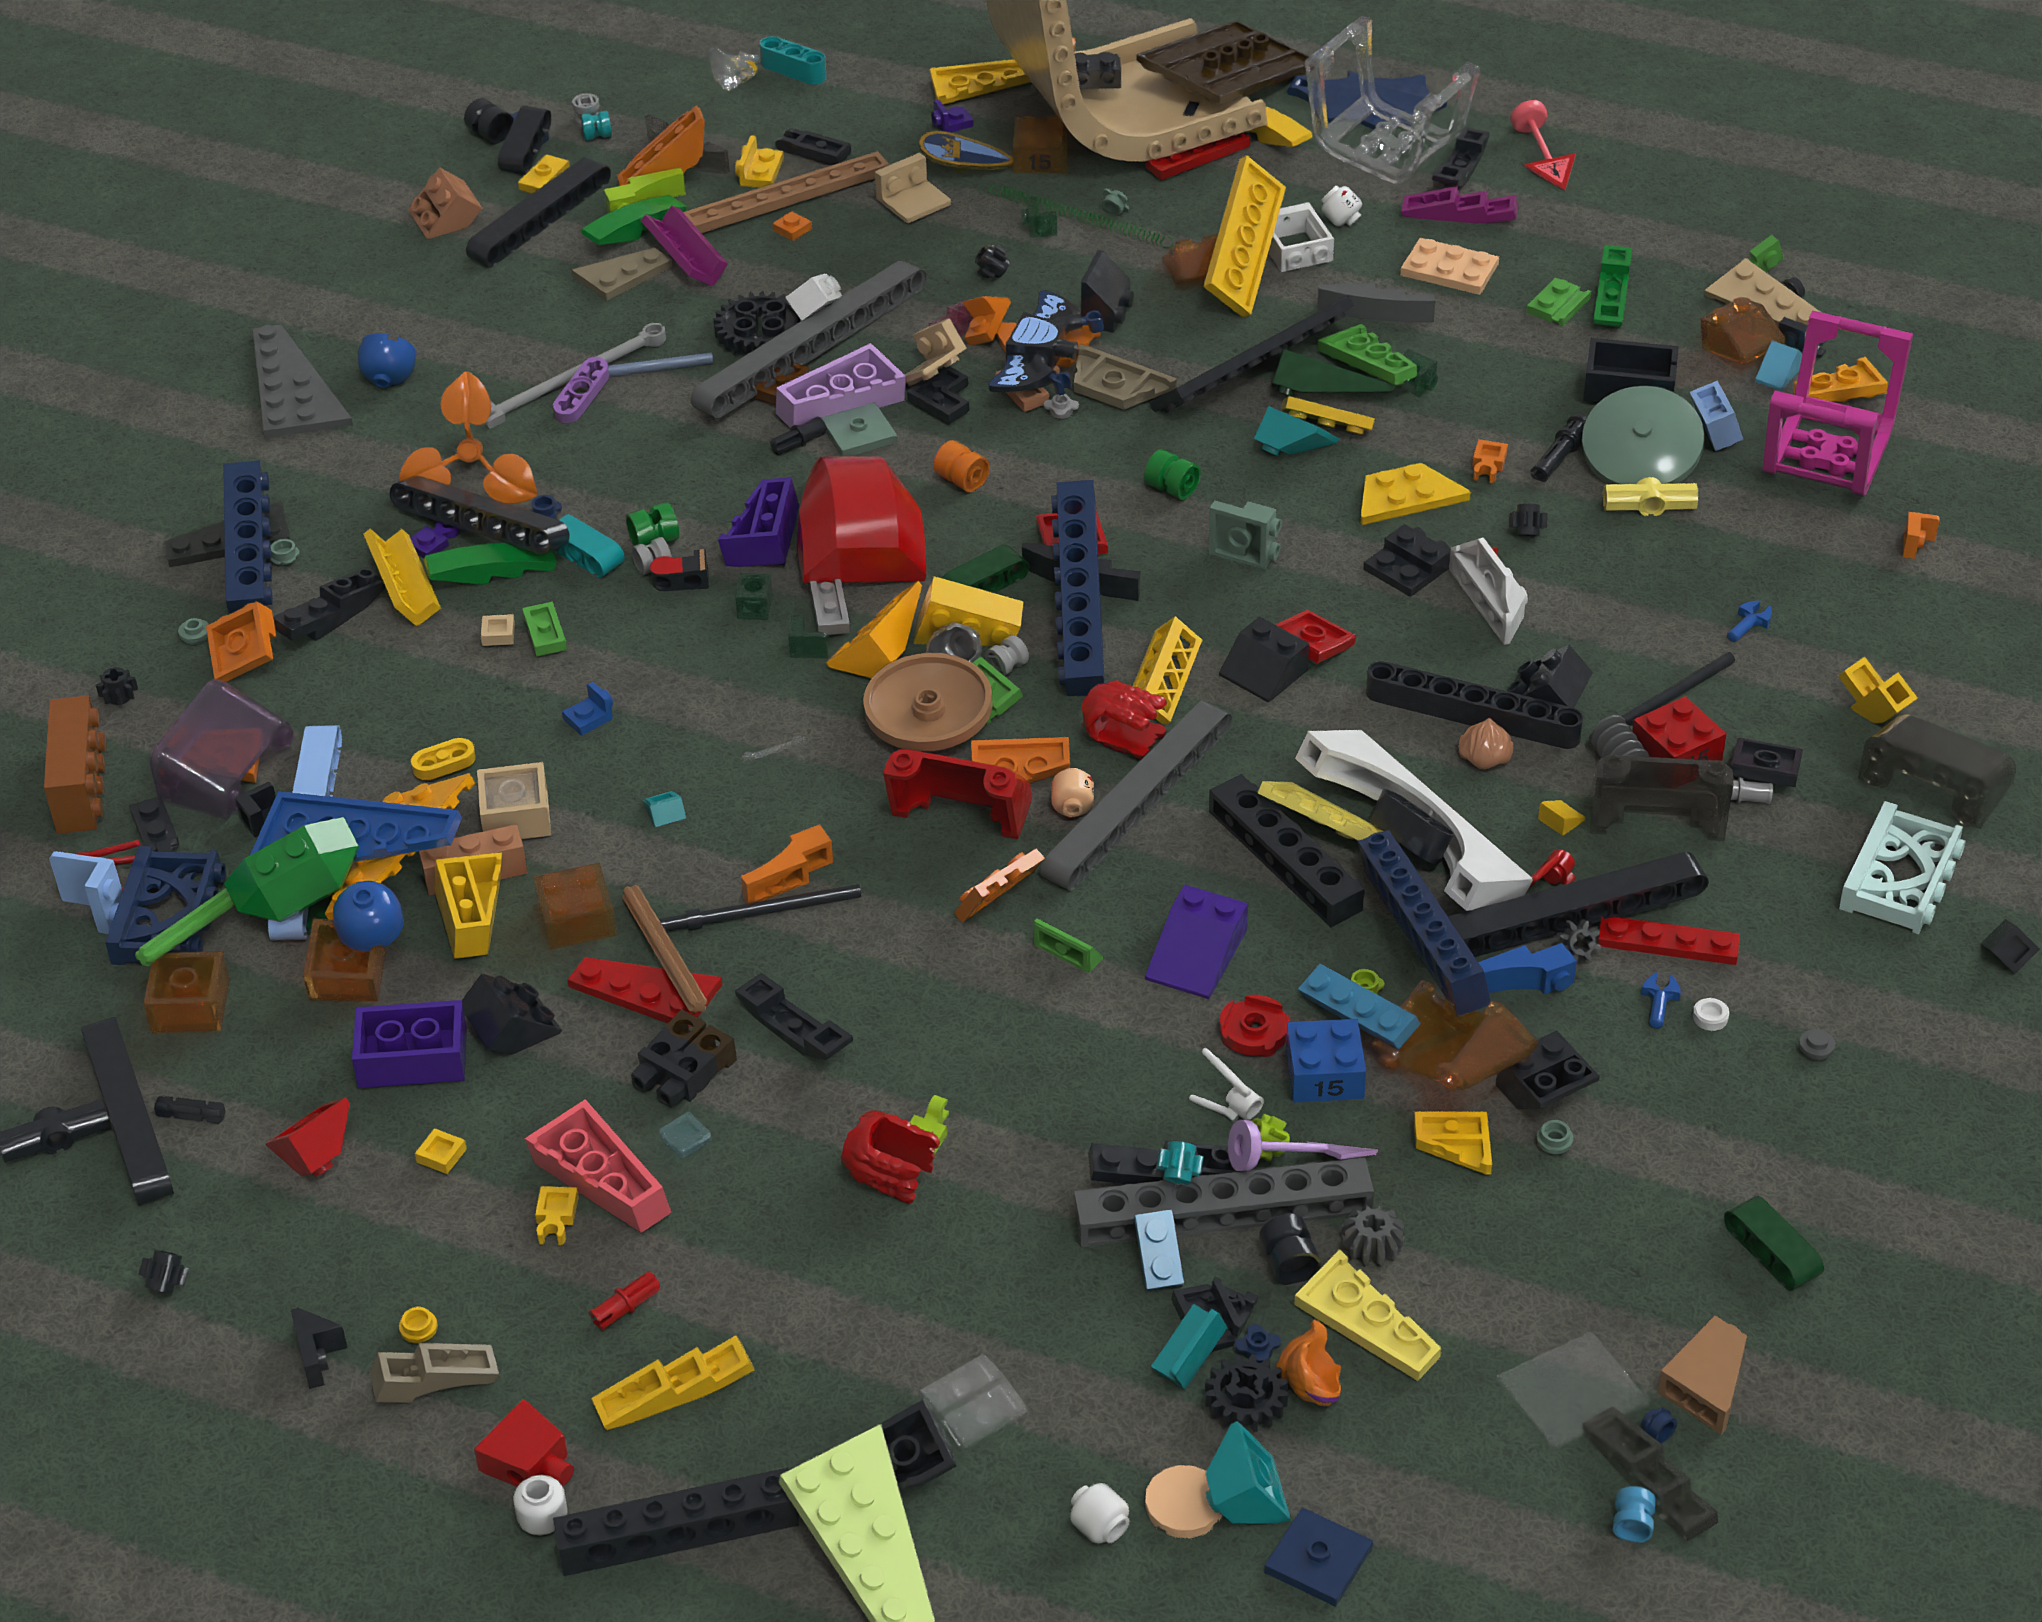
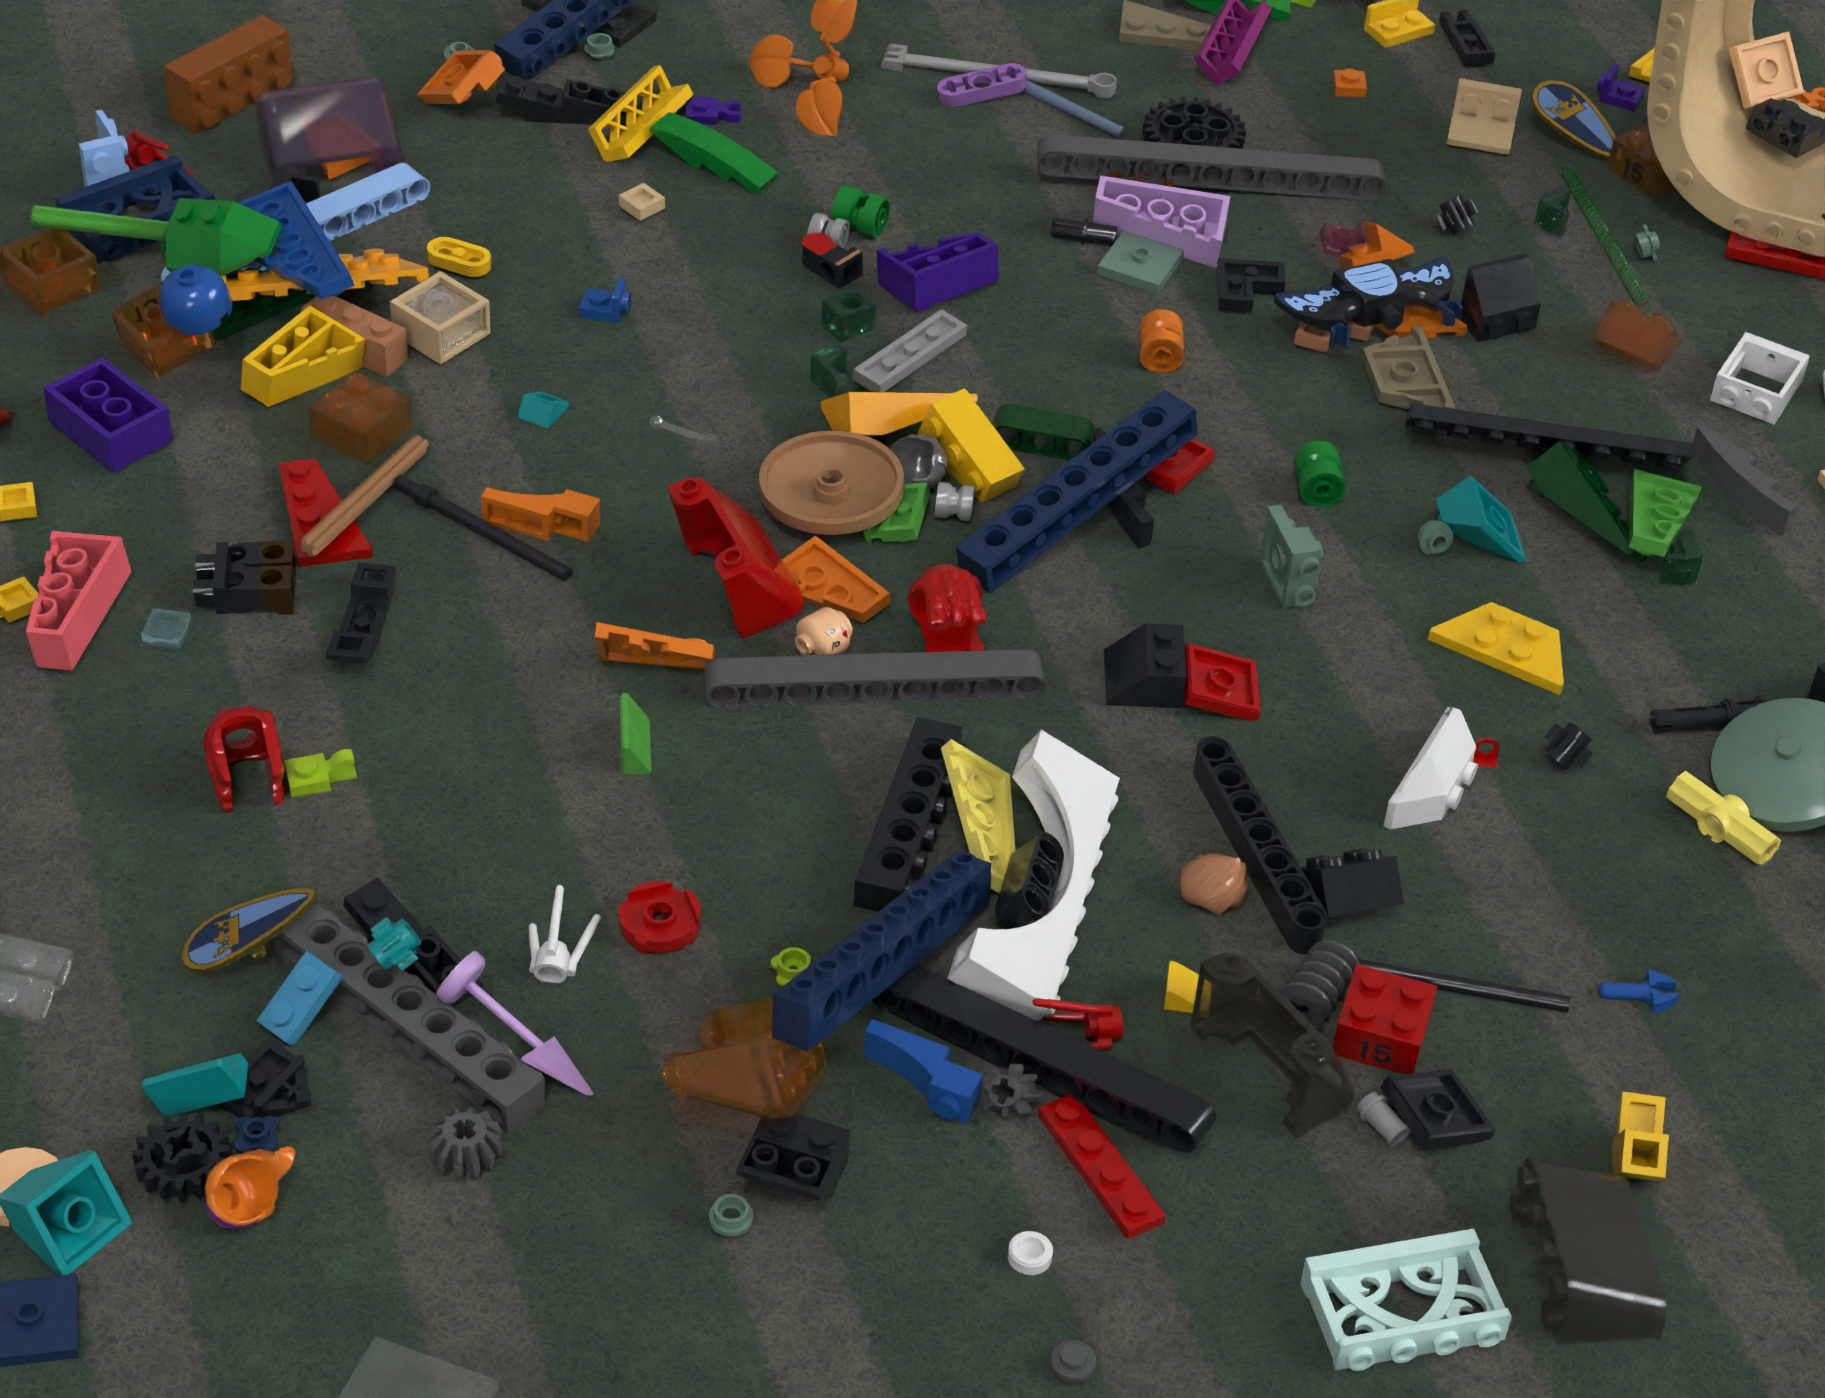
camera: 45 degrees right, 0 degrees up
black gear [96,667,138,705] -> none
black hinge [129,796,179,852] -> none
black beam [389,476,570,554] -> none
black slope [462,973,562,1055] -> none
bright green plate [522,602,567,657] -> none
dark blue plate [530,495,562,519] -> none
teal beam [555,514,625,578] -> none
medium nougat plate [683,151,890,233] -> none
white brick [785,273,842,320] -> none
red windscreen [797,456,926,583] -> none
tan bracket [905,318,967,387] -> none
light grey plate [1044,394,1079,419] -> none
yellow fence [1132,616,1202,725] -> none
dark purple slope [1145,884,1248,999] -> none
yellow plate [1203,155,1286,317] -> none
lime gear [1252,1114,1290,1161] -> none
black wheel [1259,1214,1321,1285] -> none
yellow wing [1280,396,1375,435] -> none
blue brick [1286,1019,1366,1103] -> none
light yellow wing [1294,1249,1441,1381] -> none
dark azure plate [1298,964,1421,1050] -> none
black plate [1363,524,1451,597] -> none
yellow wing [1414,1112,1492,1174] -> none
orange plate [1472,440,1508,483] -> none
blue bar [1641,972,1681,1029] -> none
none -> shield [182,888,317,973]
none -> sand green plate [1417,520,1453,555]

